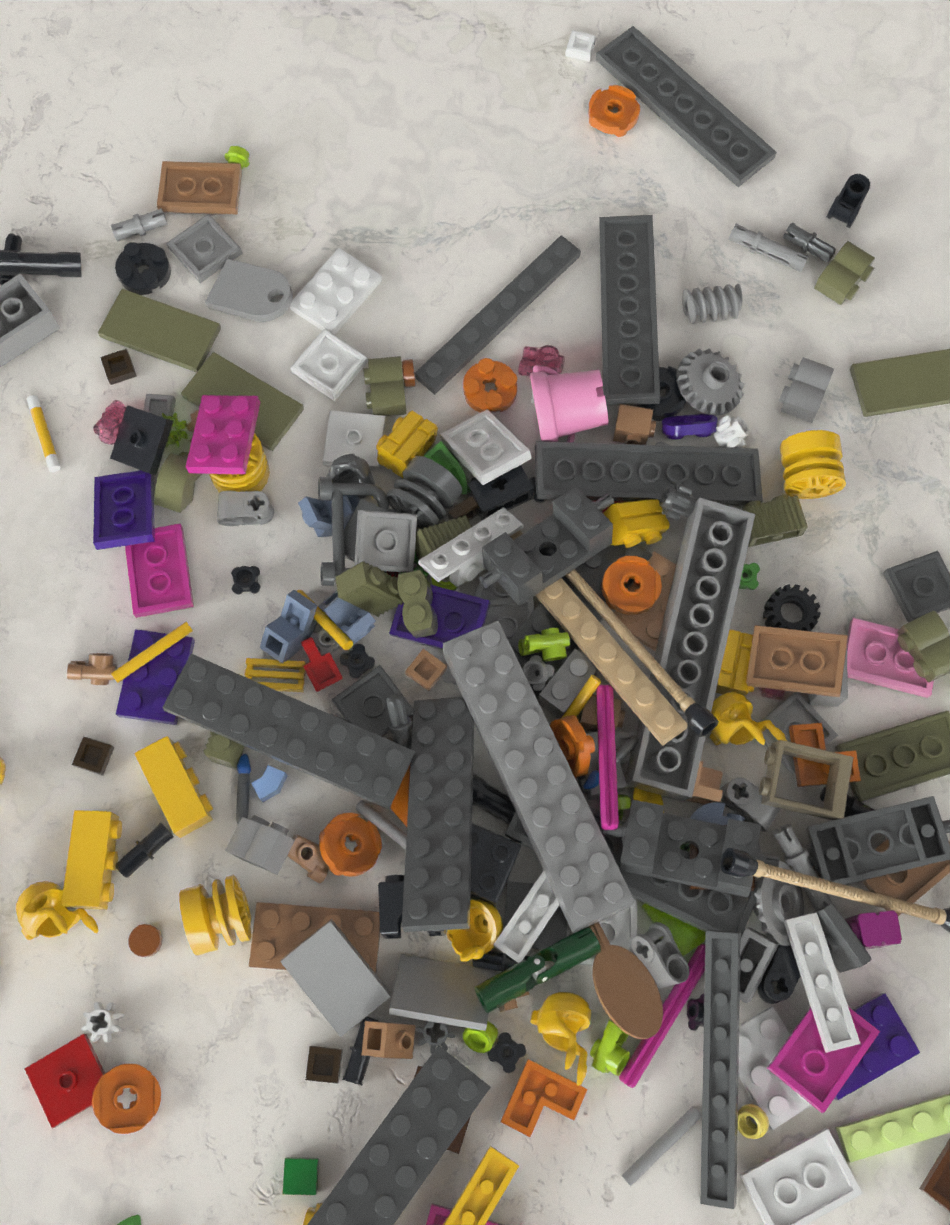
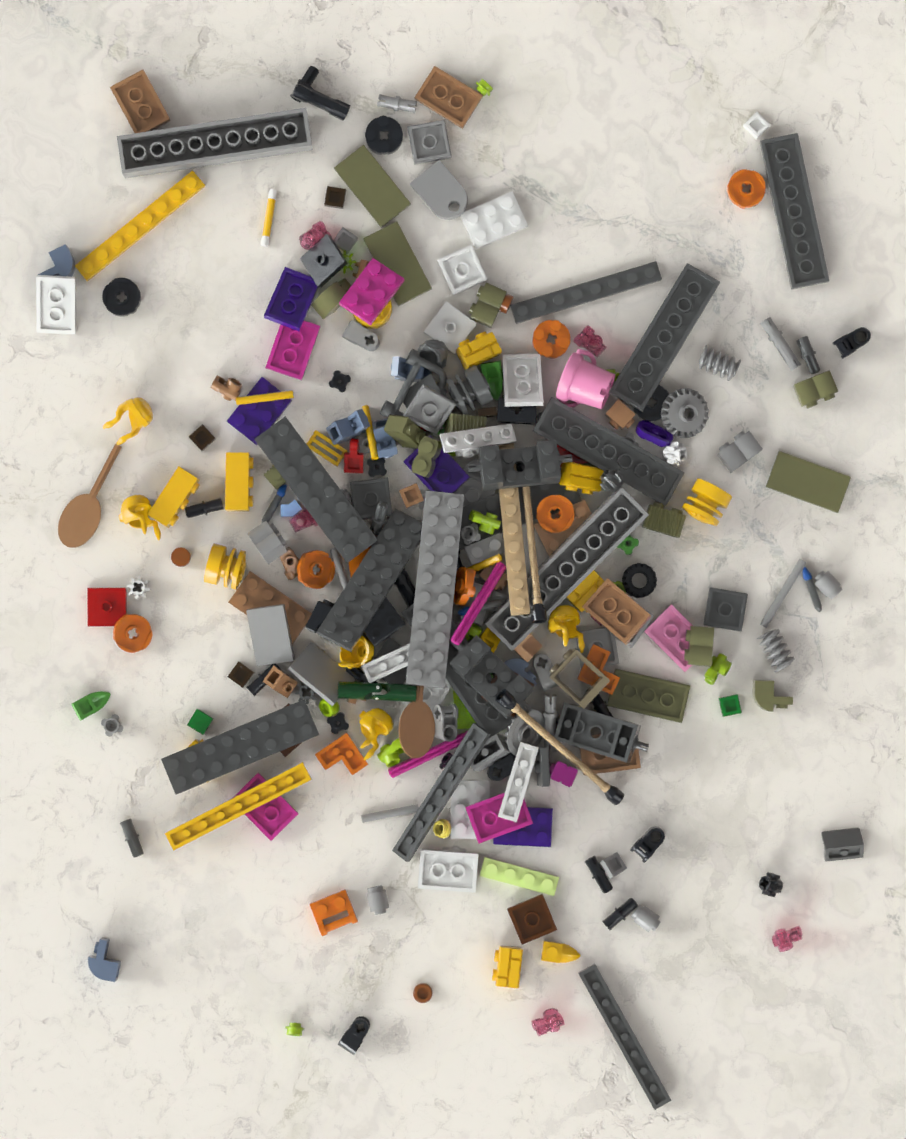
camera: 30 degrees right, 15 degrees up
none -> clear pink plate [289,507,318,533]

